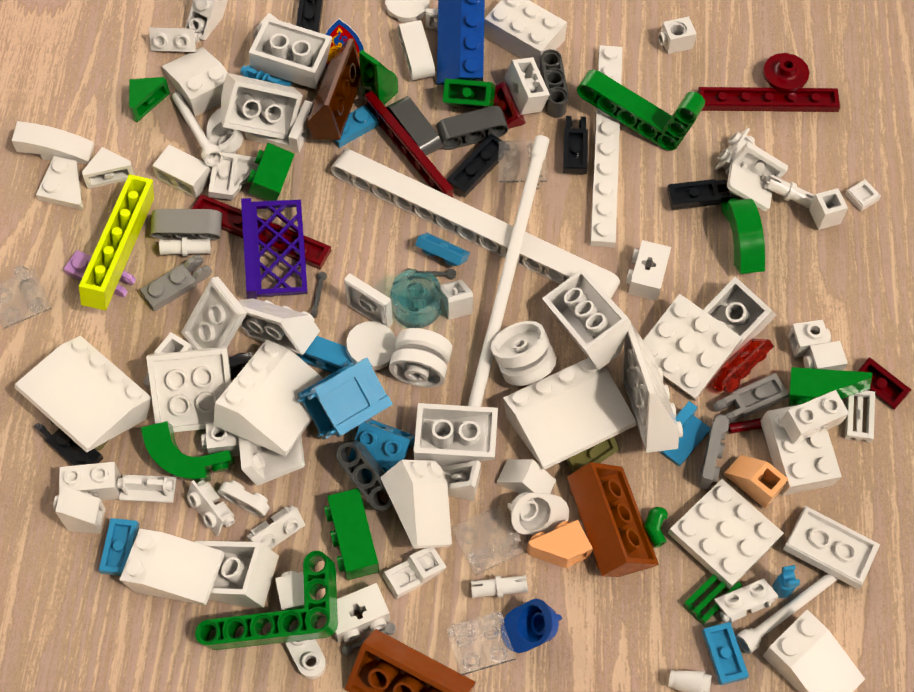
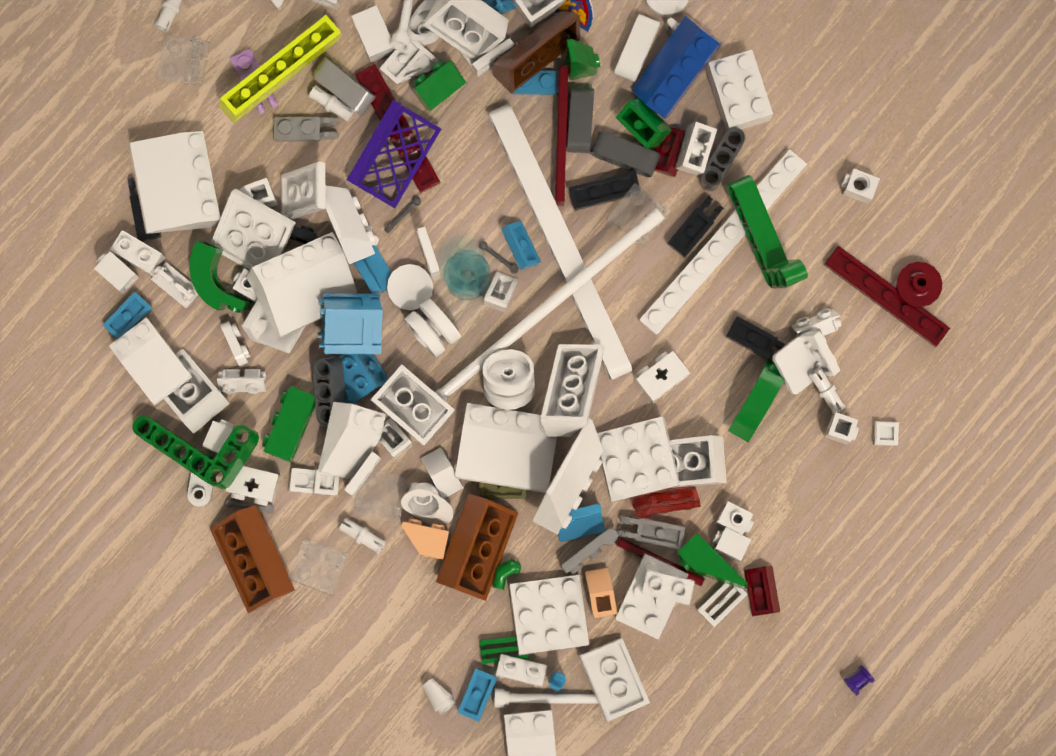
camera: 35 degrees right, 20 degrees up
white hinge [186,480,235,536] -> none
blue piece [501,598,562,653] -> none
none -> white tile [344,452,381,497]

